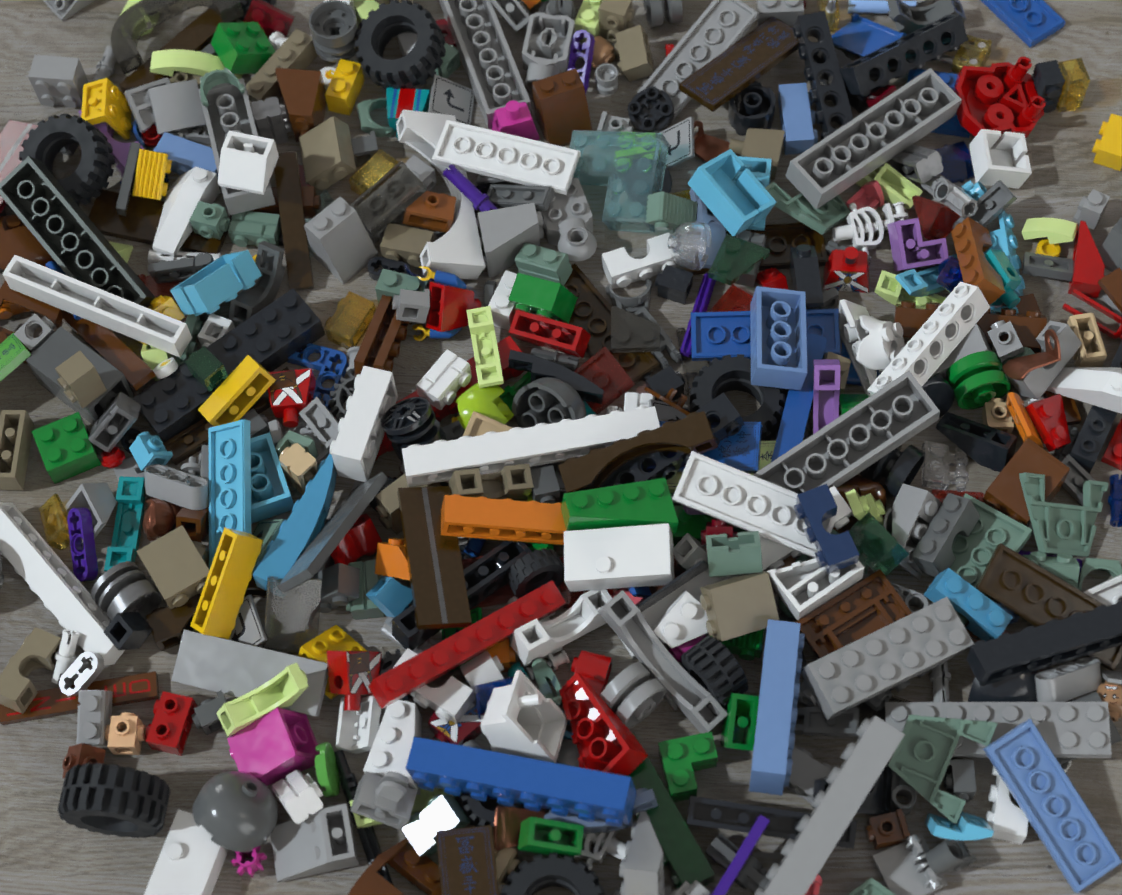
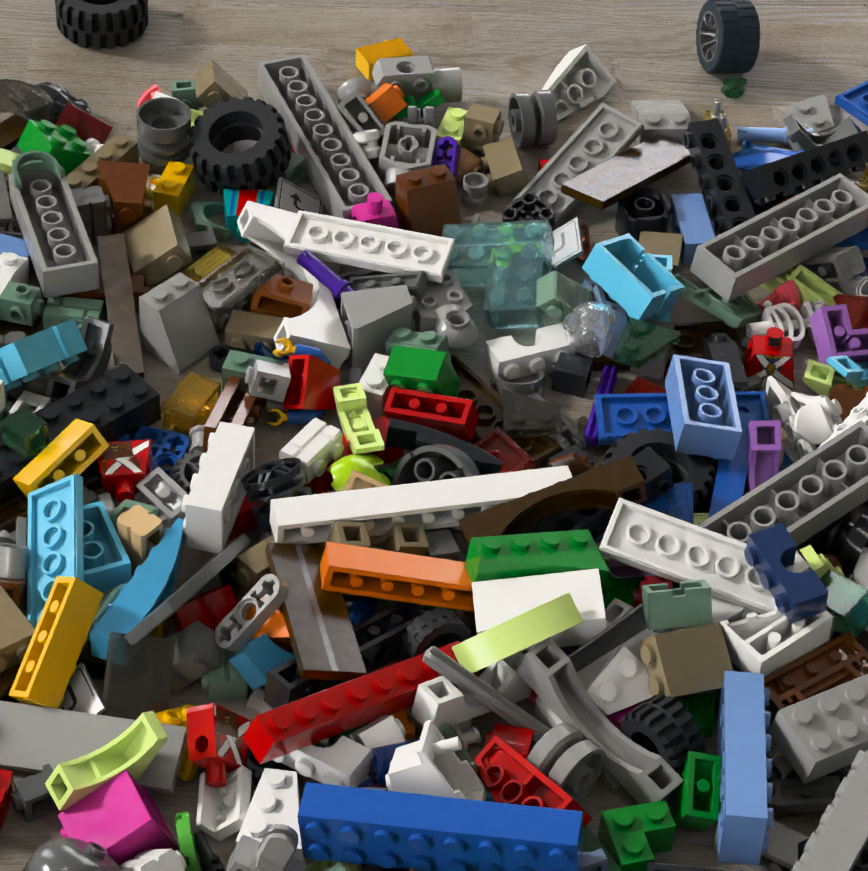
camera: 10 degrees left, 20 degrees down
white slope [218,131,279,195] -> none
none -> light grey beam [214,574,289,652]
none -> white wheel [353,129,381,159]
none -> light grey axle [422,646,551,742]
none -> yellowish green slope [452,592,583,673]

